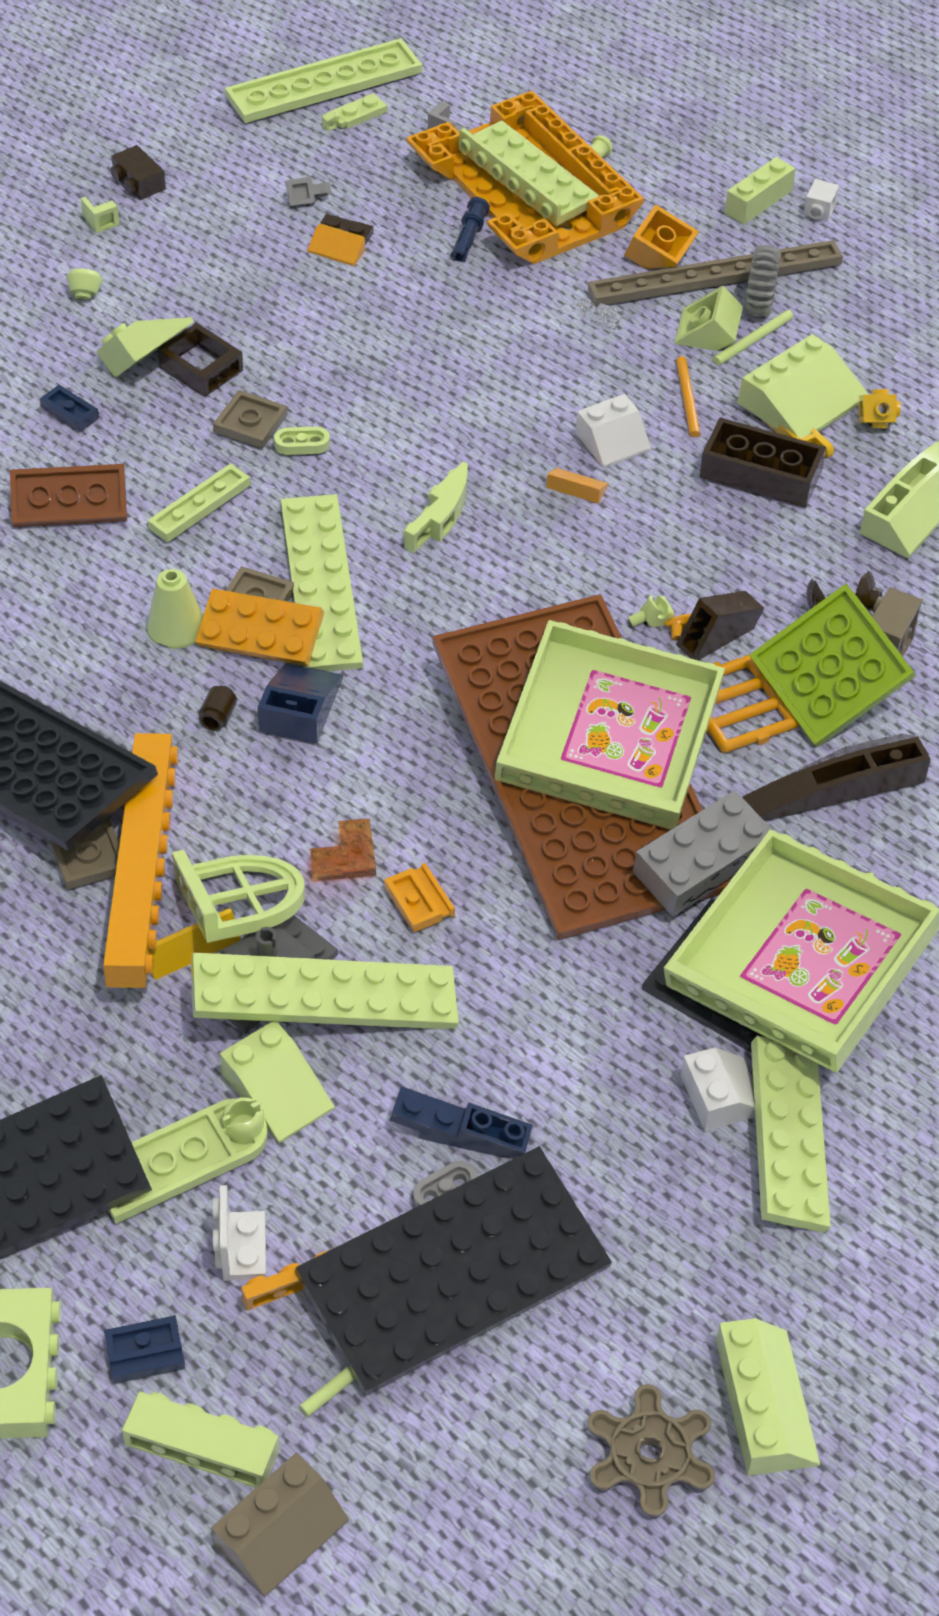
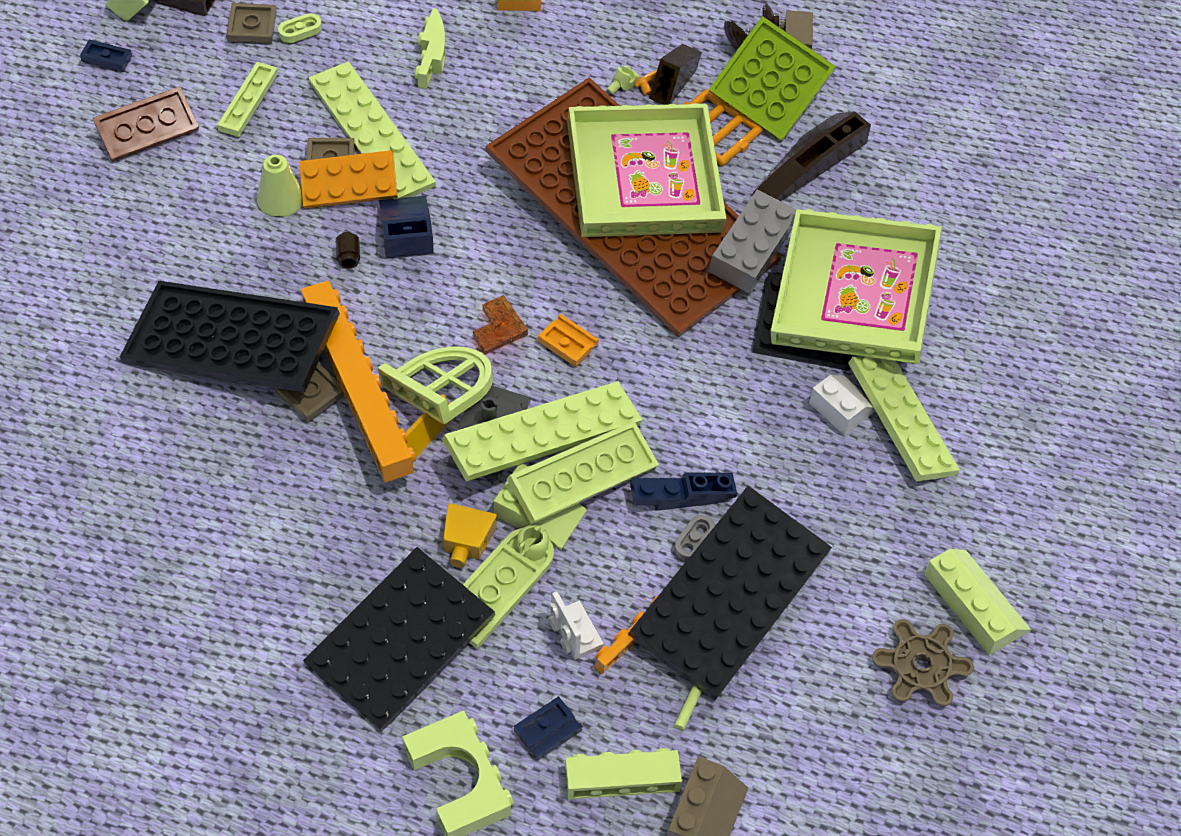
camera: 25 degrees left, 5 degrees up
none -> yellow torso [443,503,497,568]
none -> yellowish green plate [507,421,659,524]

